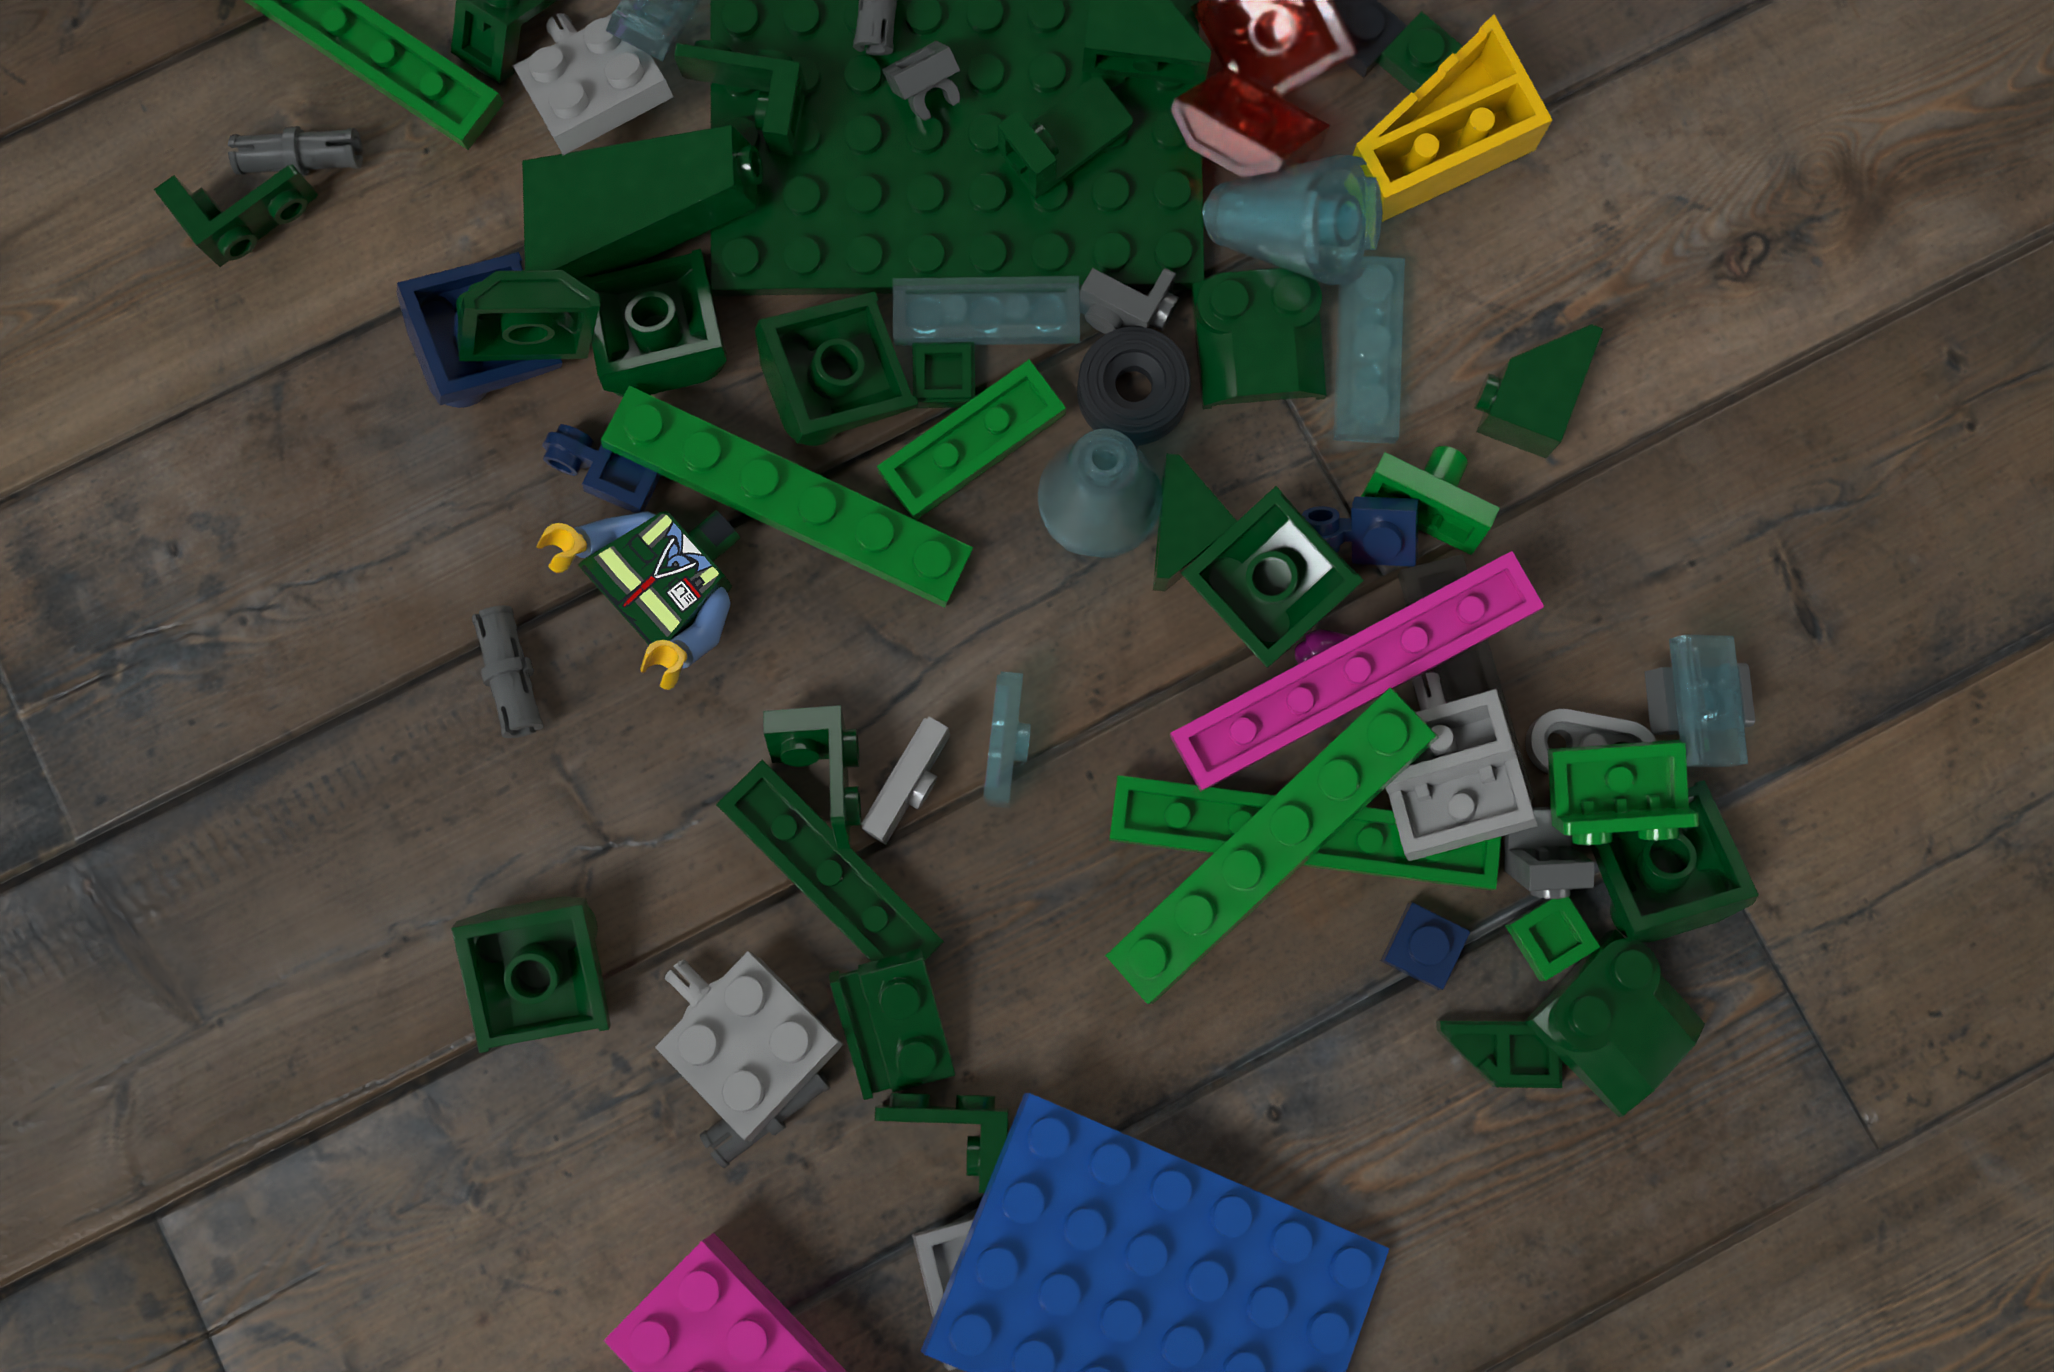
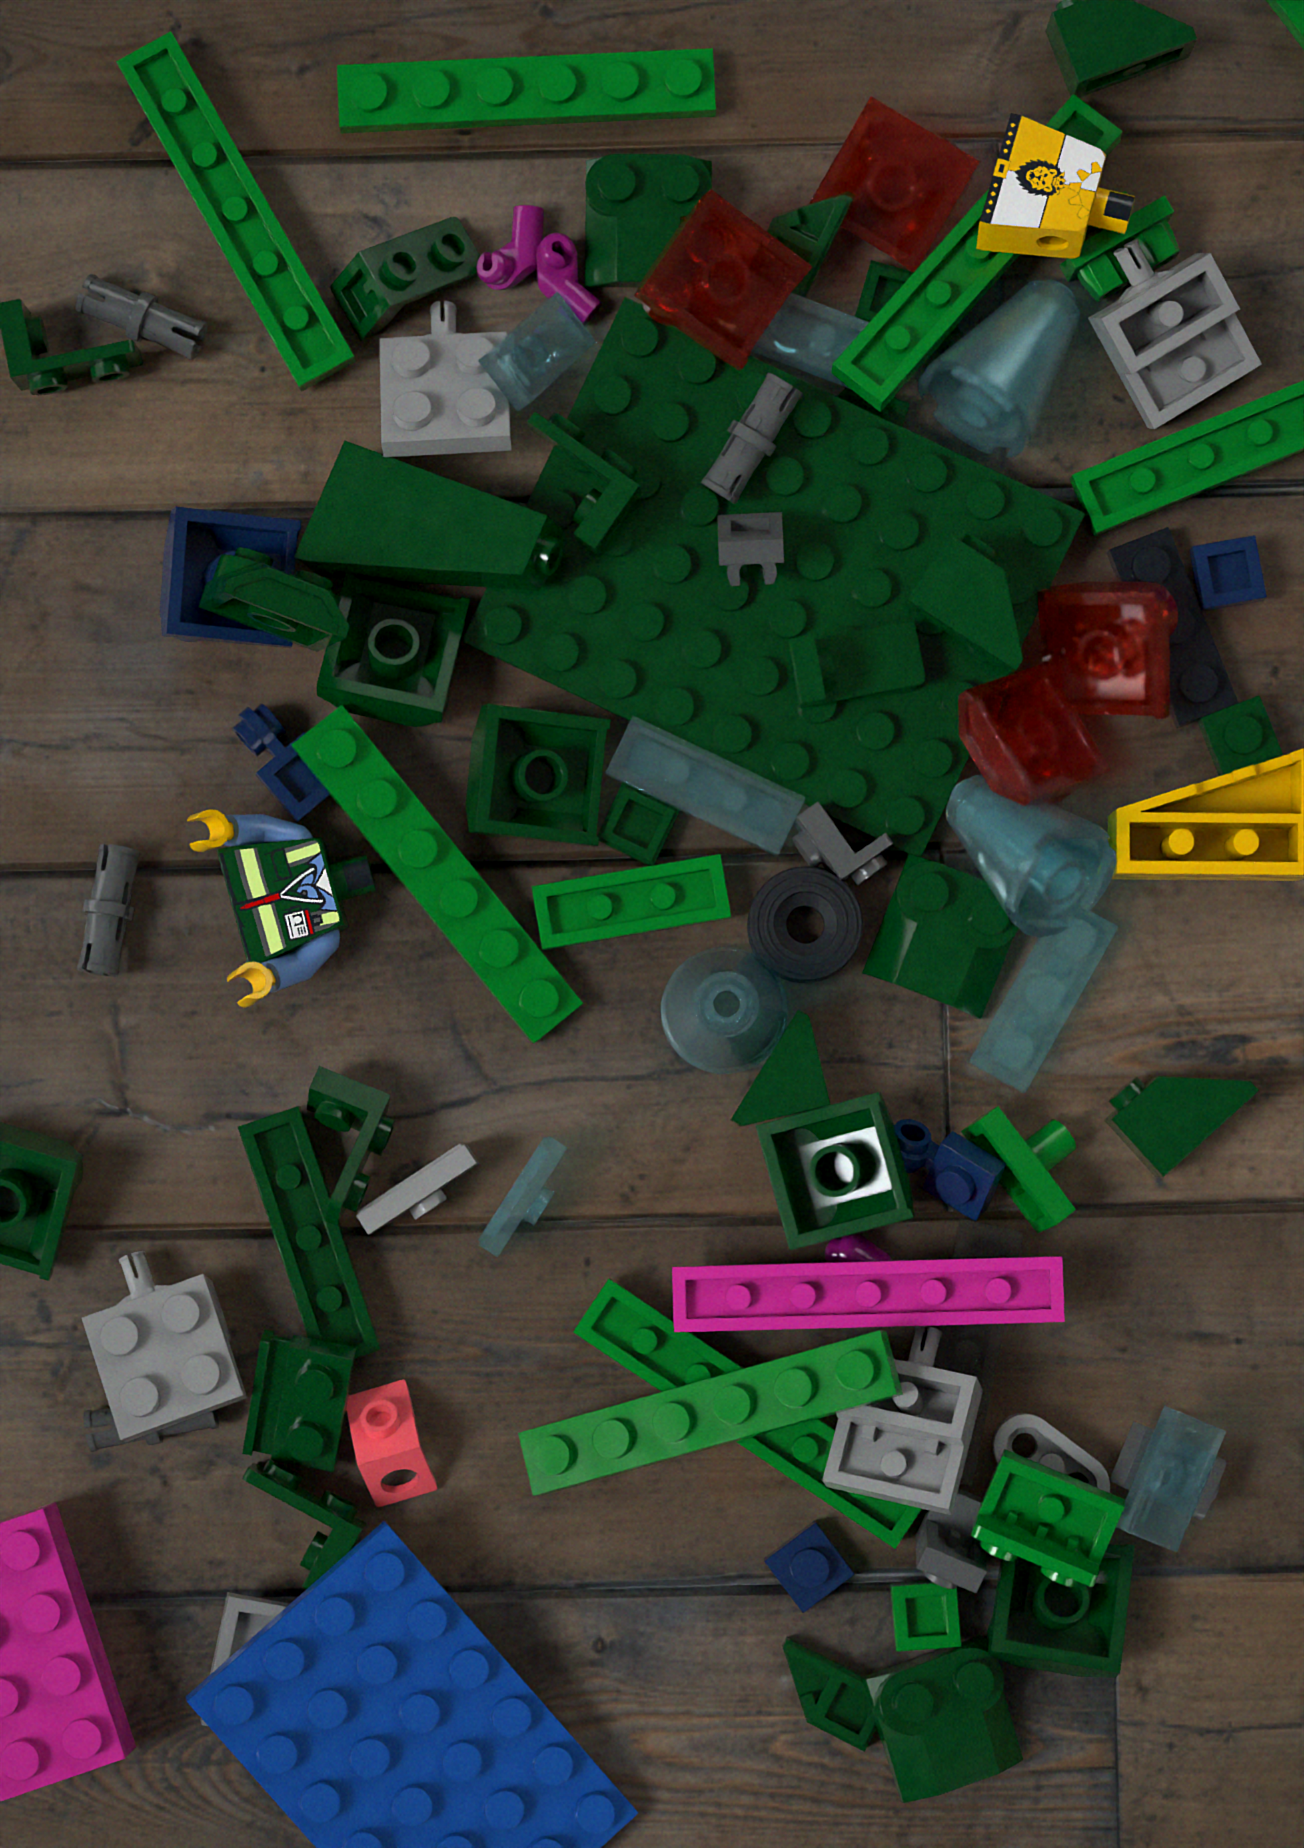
camera: 30 degrees right, 5 degrees up
none -> coral bracket [346,1379,438,1508]

